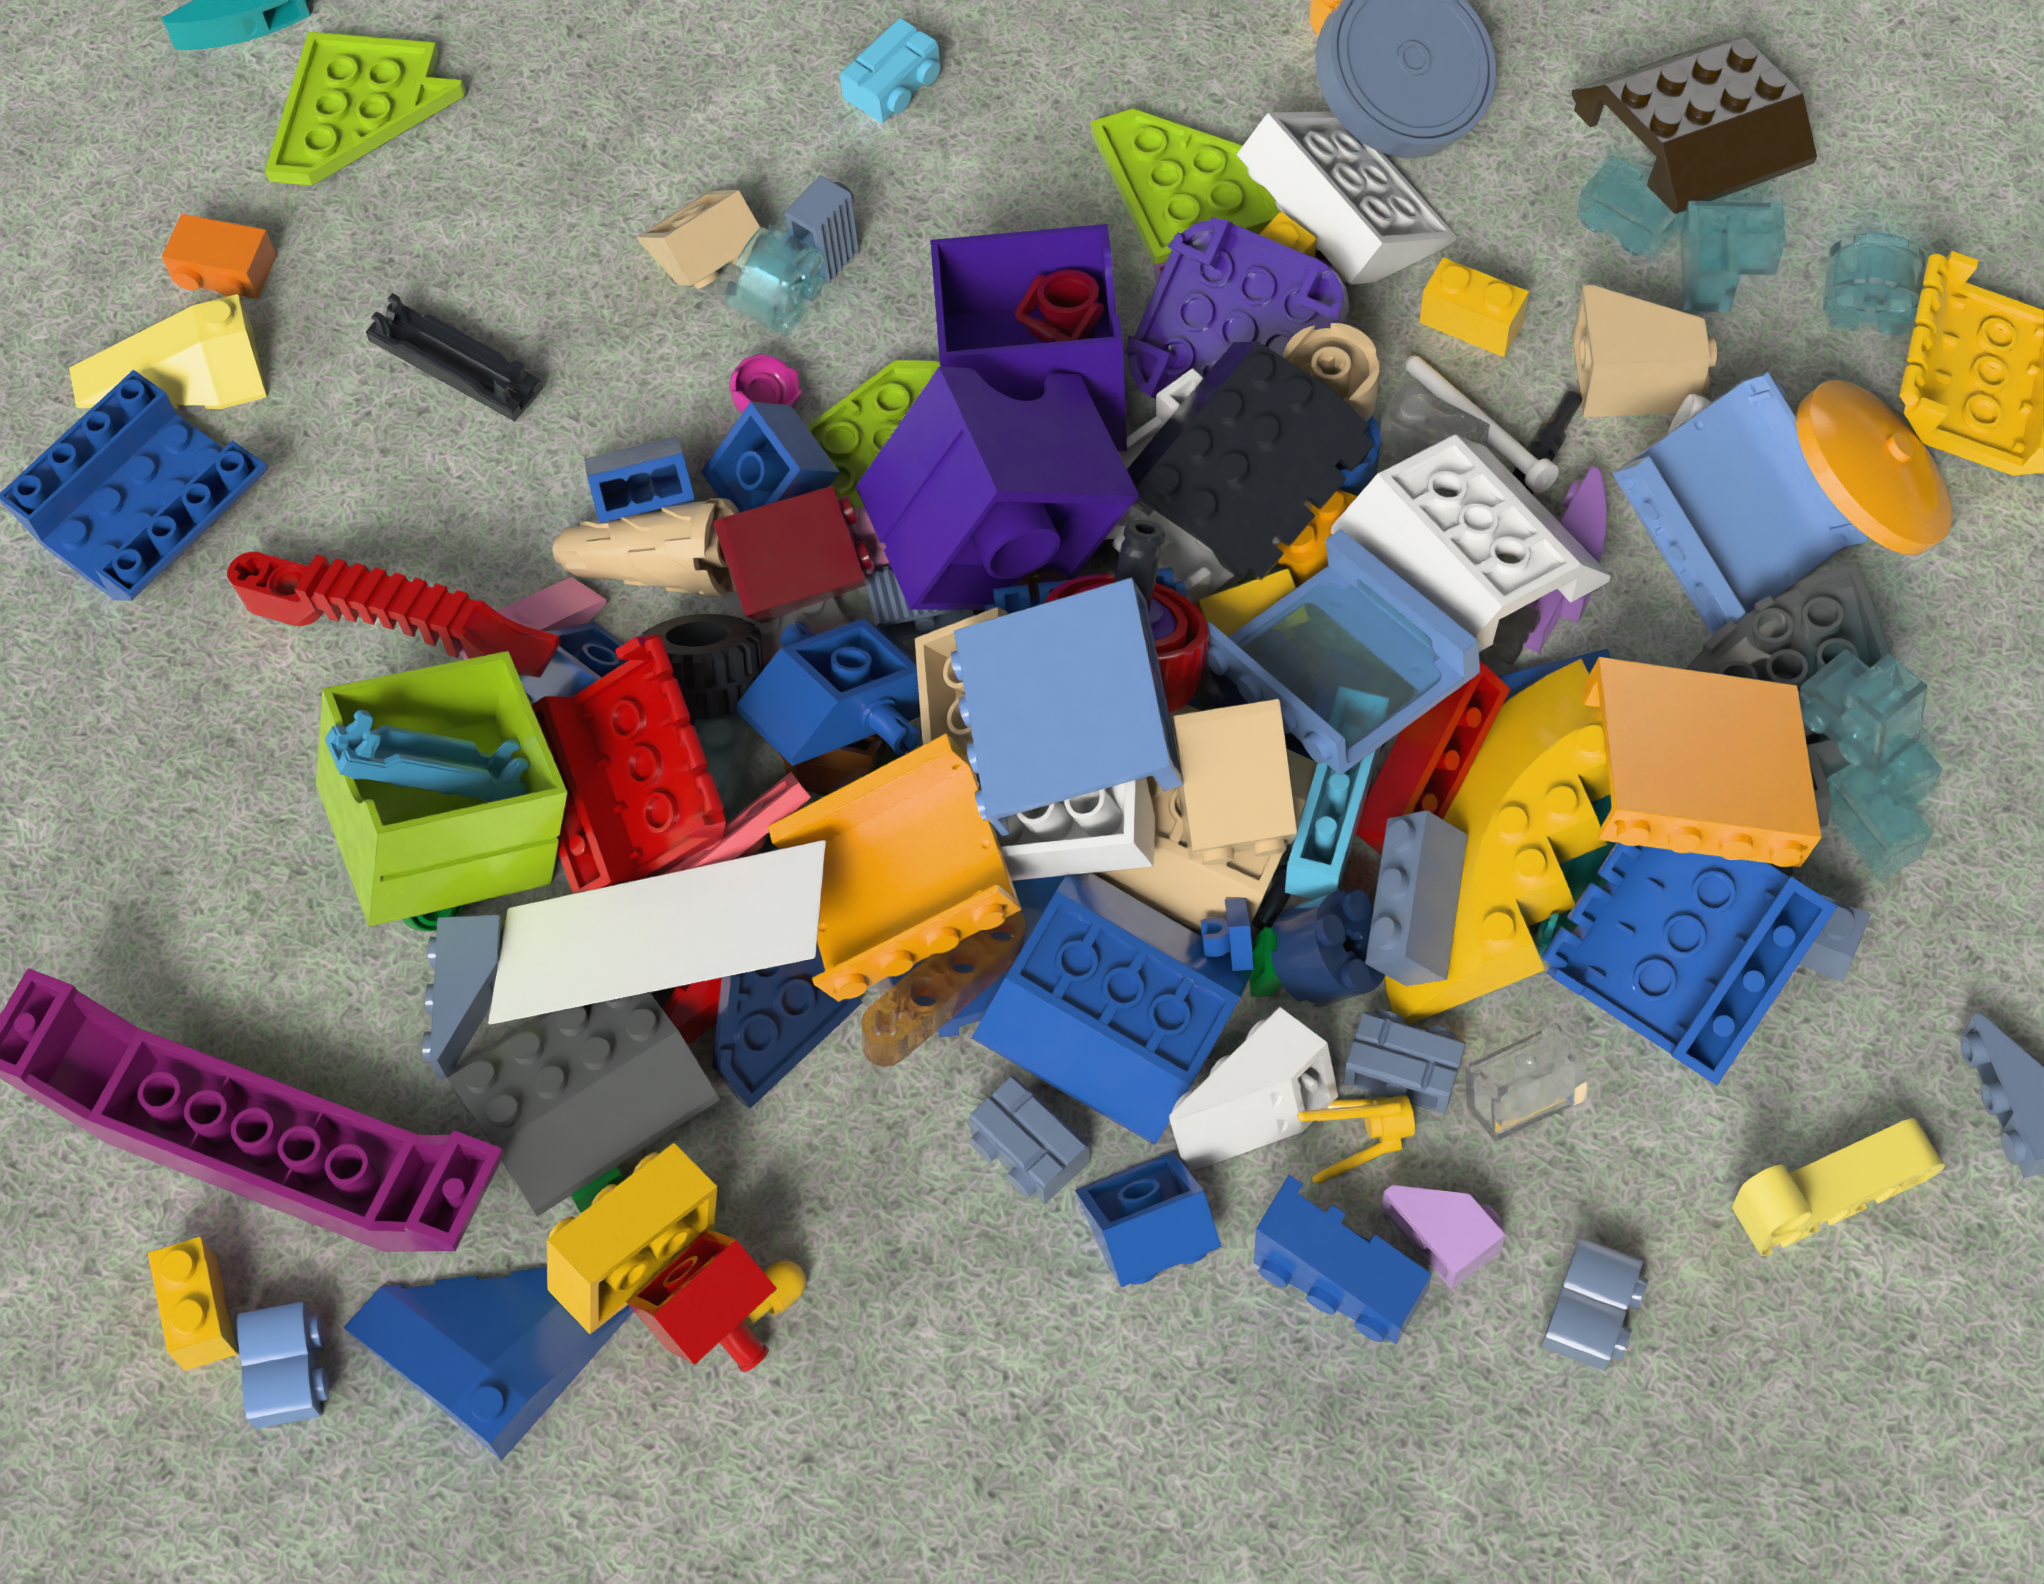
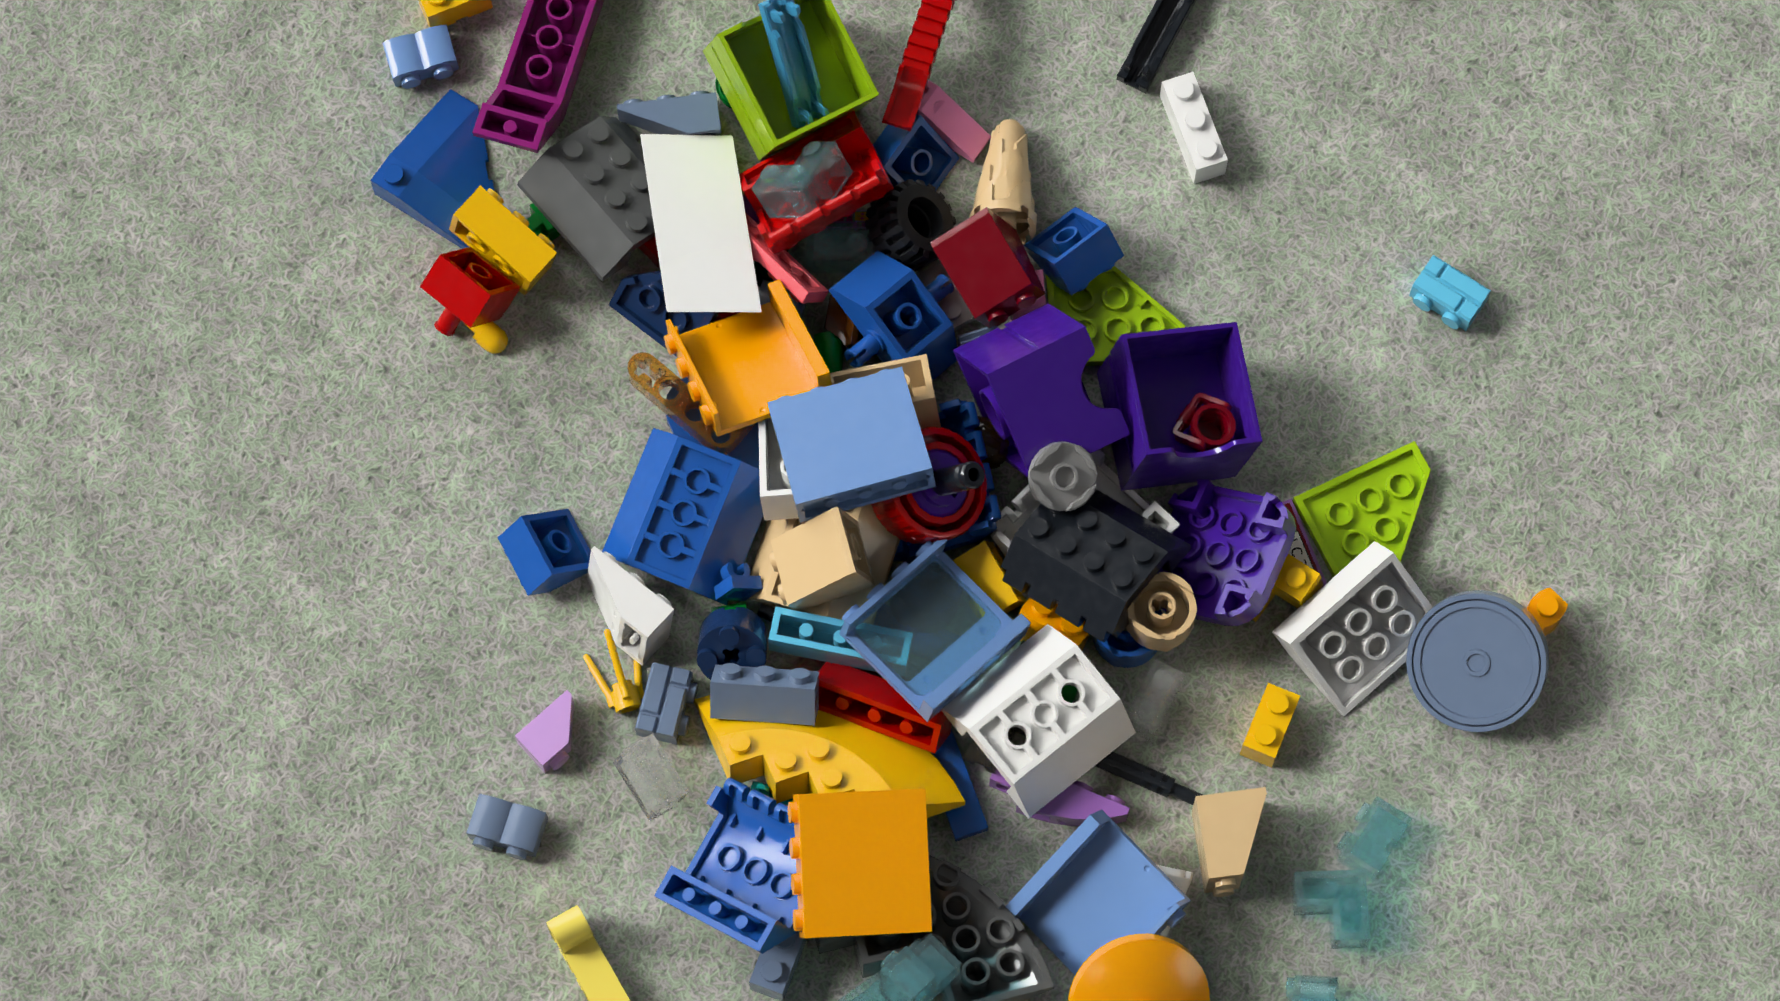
camera: 80 degrees right, 10 degrees up
blue brick [584,436,695,523] -> none
tan slope [636,190,766,289] -> none
clear light blue brick [725,224,825,336] -> none
dark pink hair [729,353,803,414] -> none
sand blue brick [784,175,859,284] -> none
sand blue brick [968,1076,1090,1204] -> none
blue wedge [1254,1174,1432,1344] -> none
white bar [1405,355,1559,493] -> none
dark brown slope [1572,37,1817,214] -> none
none -> clear light blue brick [752,141,853,218]
none -> light grey tile [1028,441,1098,511]
none -> white brick [1160,72,1228,184]

